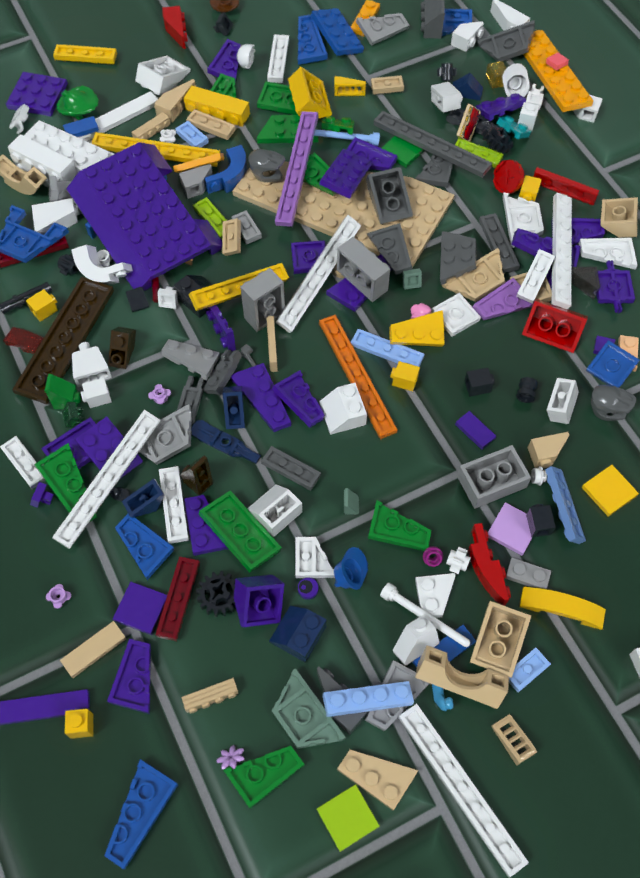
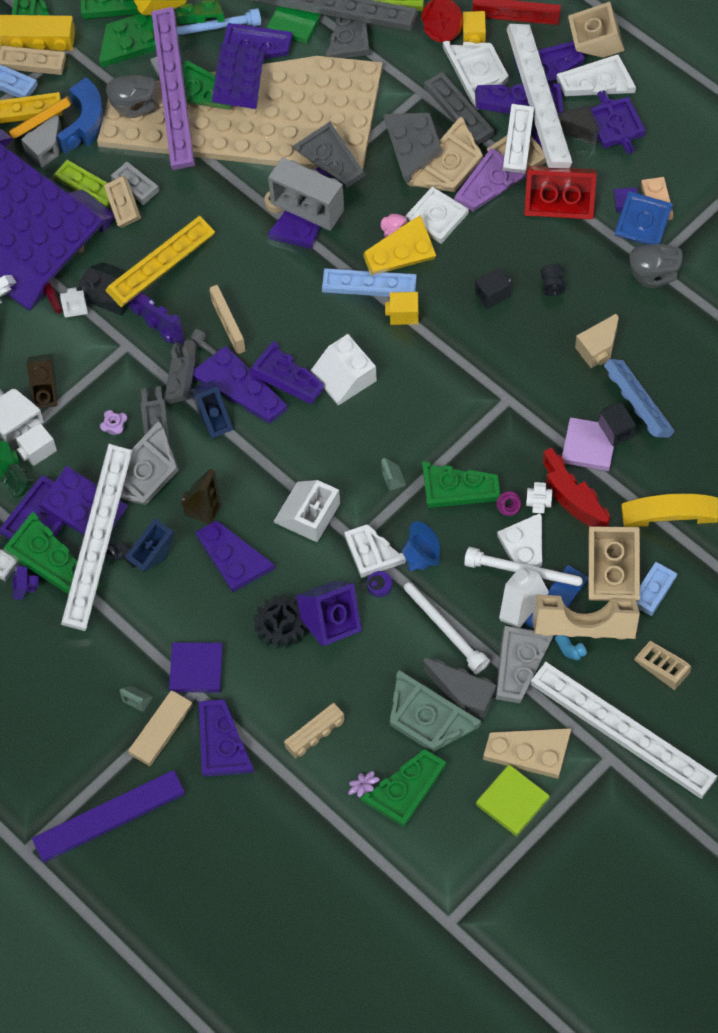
camera: 15 degrees left, 0 degrees up
lavender plate [46,584,71,609] -> none
yellow brick [65,709,93,739] -> none
blue wing [104,759,178,869] -> none
blue wing [115,514,174,580] -> none
black slope [126,287,149,313] -> none
dark red plate [155,556,200,641] -> none
white plate [159,466,189,544] -> none
light grey wing [162,339,220,380] -> none
dark blue piece [191,420,261,464] -> none
green plate [199,490,282,573] -> none
light grey brick [240,268,285,332] -> none
dark grey plate [261,446,321,491] -> none
dark blue slope [269,606,327,663] -> none
white plate [276,215,361,333] -> none
dark purple tile [291,240,326,274] -> none
orange tile [319,315,397,439] -> none
light blue plate [323,681,414,717] -> none
dark grey slope [366,167,413,225] -> none
sand green tile [403,268,422,290] -> none
dark purple tile [455,411,496,450] -> none
light grey brick [457,445,531,509] -> none
light grey plate [505,558,551,589] -> none
white plate [531,466,547,486] -> none
white brick [547,378,579,424] -> none
yellow tile [581,465,639,517] -> none
none -> sand green slope [119,686,153,712]
none -> white piece [404,582,490,674]

